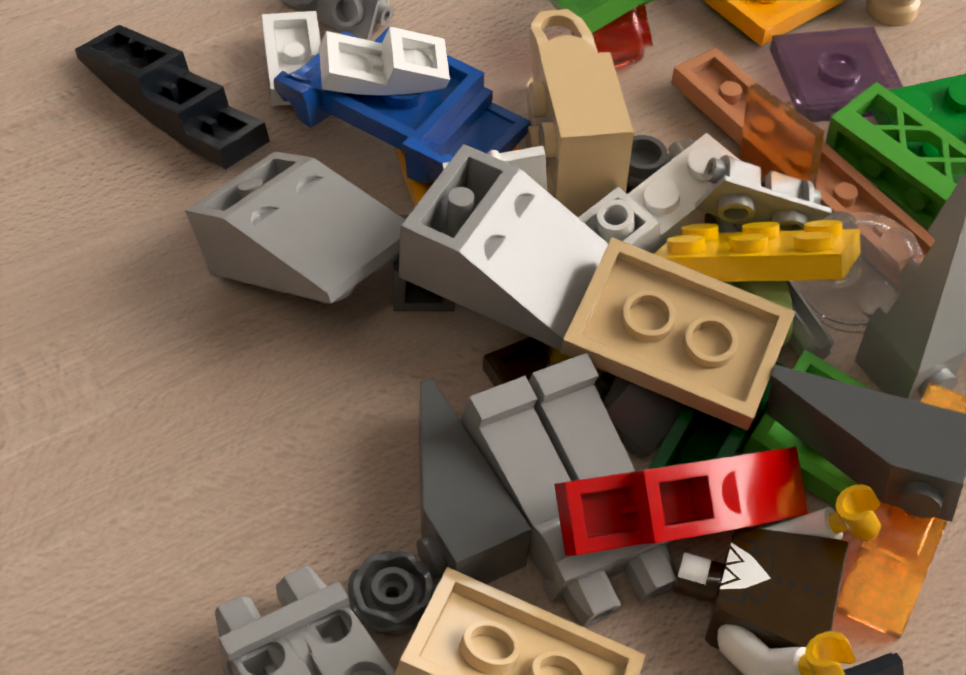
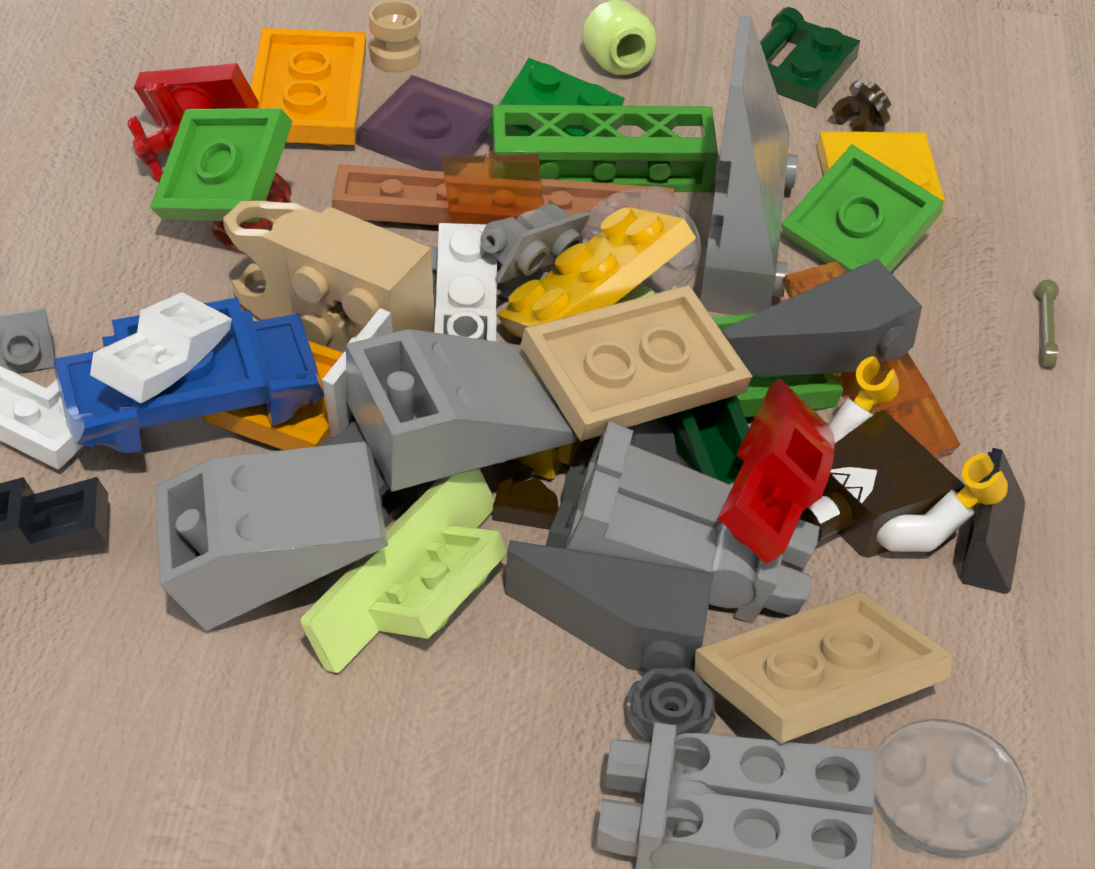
camera: 50 degrees left, 5 degrees down
none -> yellowish green bracket [300,468,507,673]

